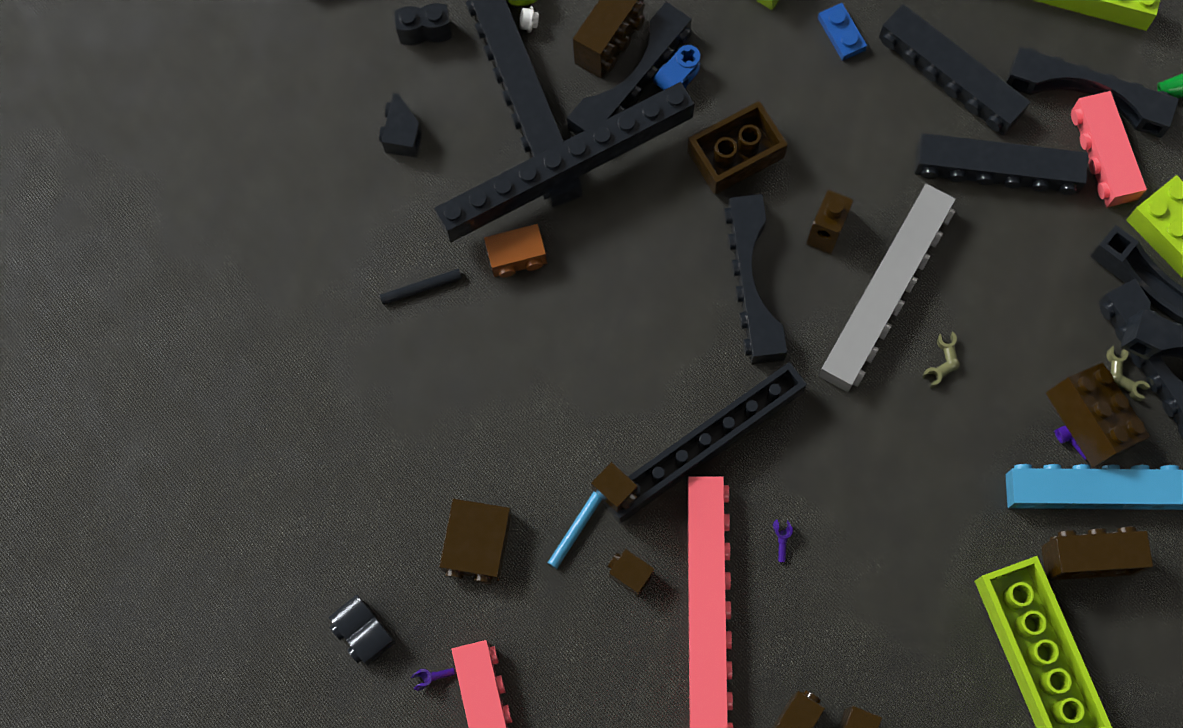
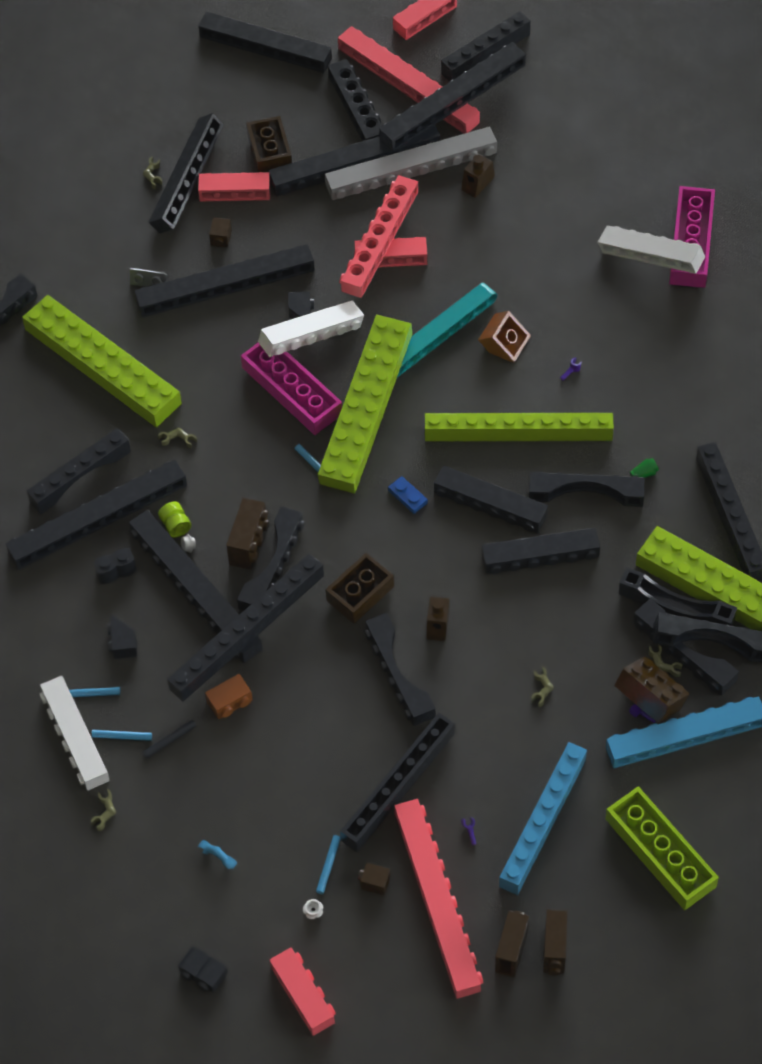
camera: 20 degrees left, 15 degrees down
dark purple hand [411,668,455,691] -> none
dark brown brick [439,499,512,584] -> none
dark brown brick [591,462,638,513] -> none
blue piece [653,45,700,90] -> none
light grey brick [818,184,956,392] -> none
dark brown brick [1041,527,1153,581] -> none
coral brick [1071,91,1147,207] -> none
none -> white brick [39,676,110,791]
none -> dark azure bar [69,687,120,697]
none -> olive arm [91,789,116,831]
none -> dark azure bar [92,730,152,741]
none -> dark azure arm [197,840,237,869]
none -> white plate [303,899,323,919]
none -> dark azure brick [499,742,587,895]

